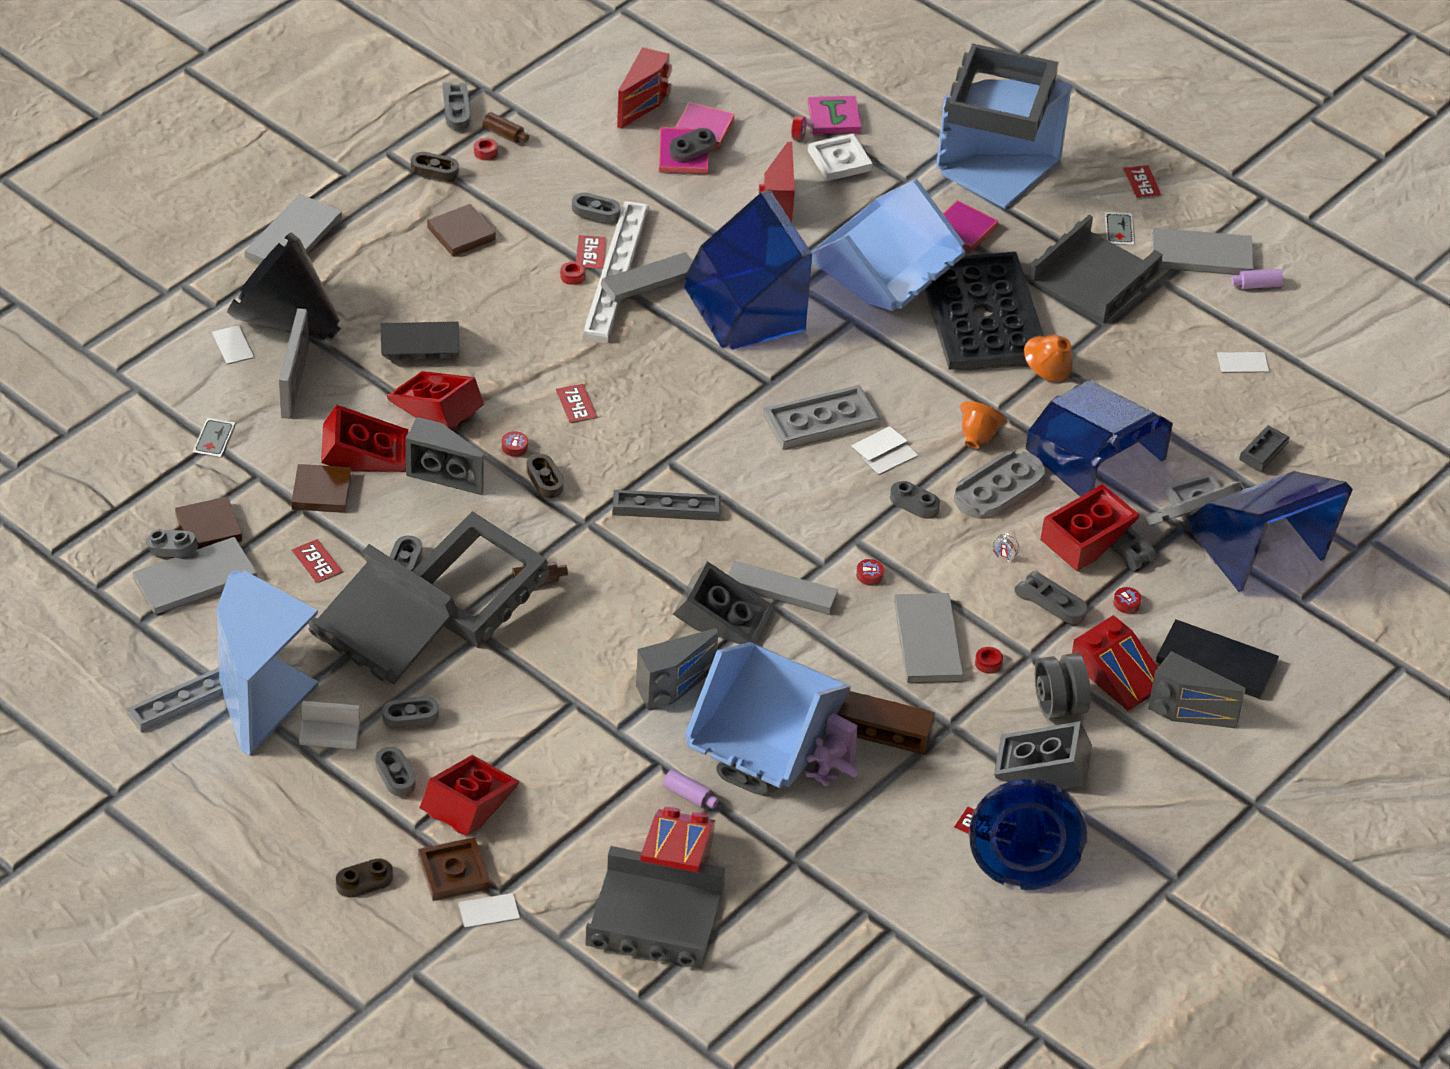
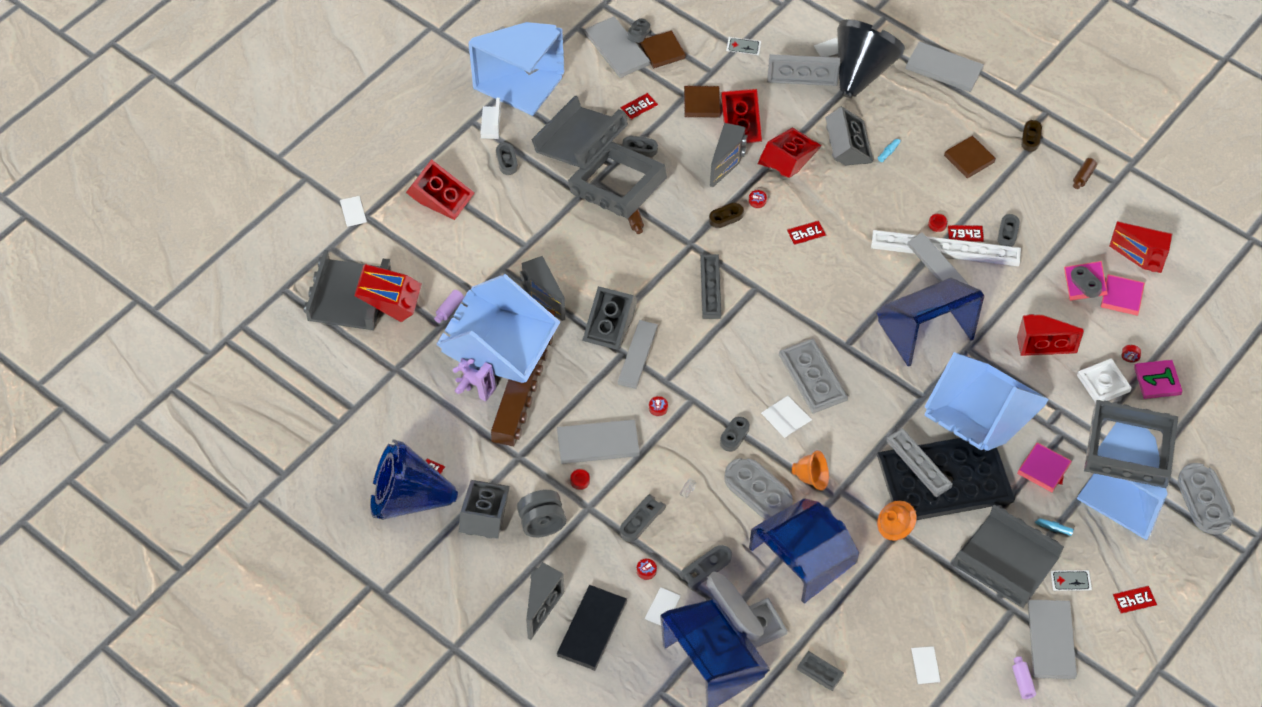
camera: 90 degrees right, 10 degrees up
dark brown plate [336,858,393,898] -> none
dark grey plate [375,747,416,796] -> none
reddish brown tile [418,837,490,901] -> none
dark grey plate [442,82,470,131] -> none
red tile [474,138,498,161] -> none
red slope [1040,484,1140,571] -> none
red slope [1072,615,1158,711] -> none
none -> white sticker [645,587,681,627]
none -> medium azure piece [878,139,901,162]
none -> light grey tile [886,428,952,497]
none -> medium azure piece [1034,518,1074,536]

